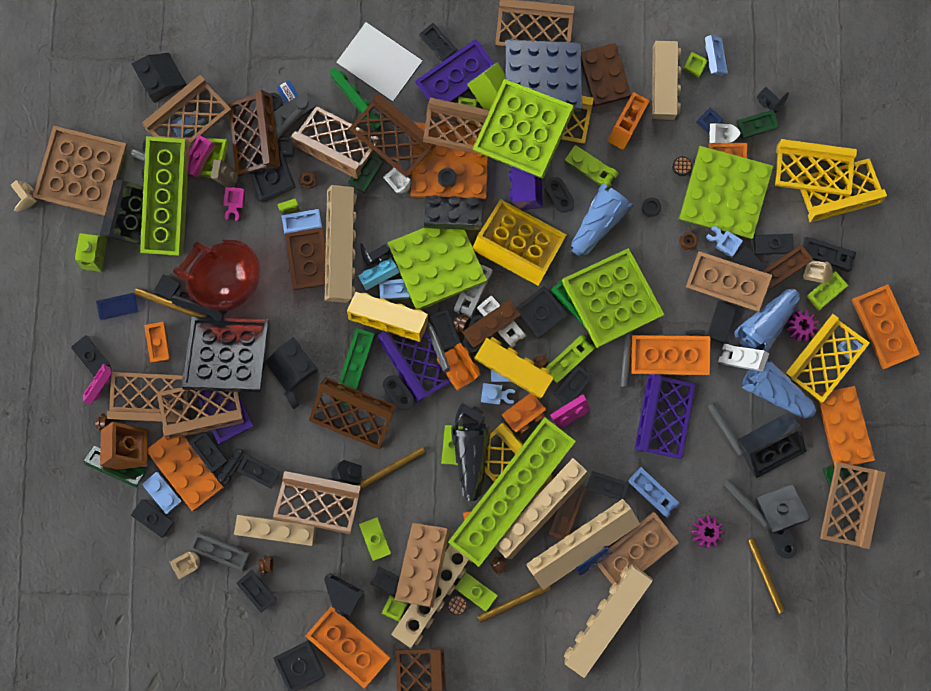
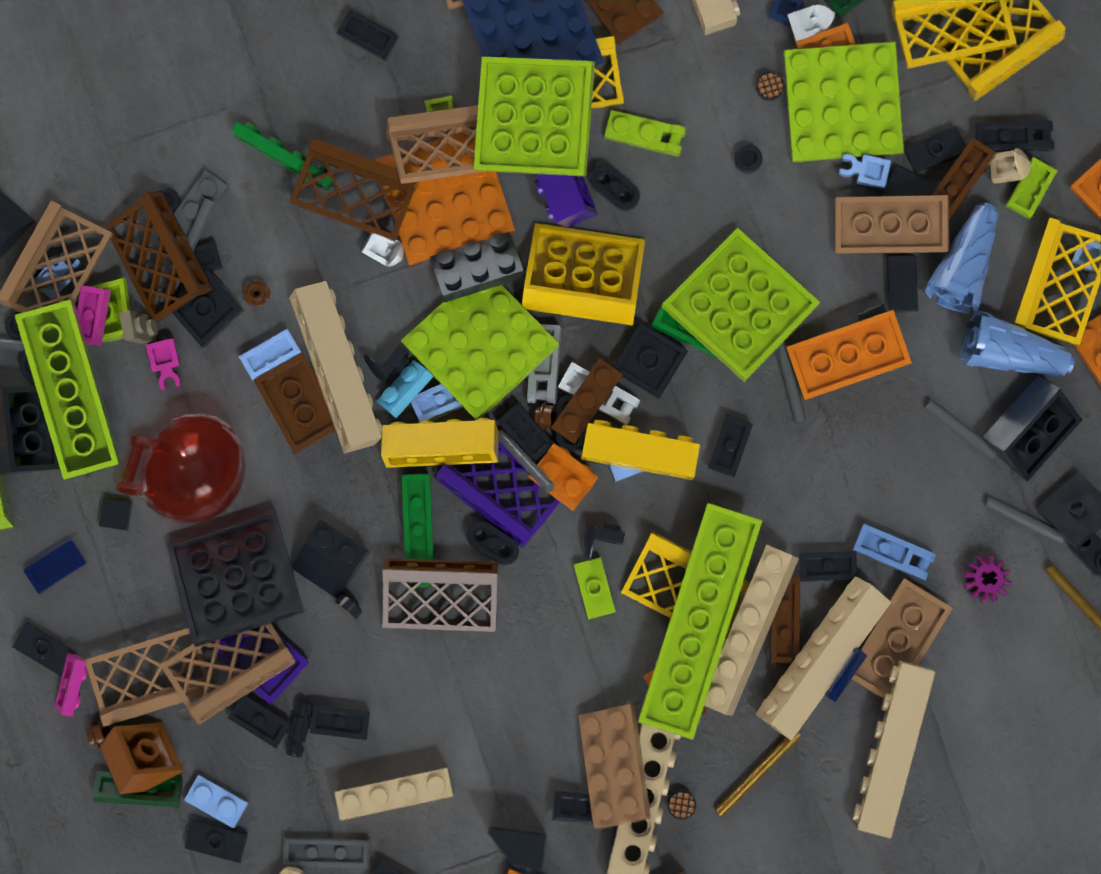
camera: 20 degrees left, 0 degrees up
pearl gold bar [134,288,208,317] -> none
orange plate [144,322,171,363] -> none
orange plate [147,436,224,511] -> none
black plate [172,288,230,321] -> none
reddish brown plate [259,555,274,575] -> none
medium nougat fence [273,471,361,534] -> none
sticker [276,80,298,103] -> none
lime tile [277,198,300,215] -> none
medium nougat fence [291,106,380,179] -> none
black plate [331,460,362,485] -> none
white sticker [336,22,422,101] -> none
dark green plate [348,154,384,194] -> none
pearl gold bar [357,446,426,490] -> none
lime plate [359,517,391,561] -> none
lime tile [382,595,408,622] -> none
dark purple plate [415,39,494,102] -> none
black tile [438,168,457,188] -> none
black cone [451,423,491,501] -> none
lime plate [455,572,498,611] -> none
lime slope [467,62,505,110] -> none
light blue plate [481,383,515,405] -> none
reddish brown plate [489,557,507,575] -> none
orange bracket [501,393,547,434] -> none
reddish brown plate [533,354,550,369] -> none
lime plate [545,334,596,384] -> none
dark pink plate [550,395,591,429] -> none
medium blue cone [571,184,633,257] -> none
orange slope [607,92,650,150] -> none
dark purple fence [634,374,695,459] -> none
reddish brown plate [679,232,698,250] -> none
white plate [718,344,769,372] -> none
magenta gear [785,310,819,342] -> none

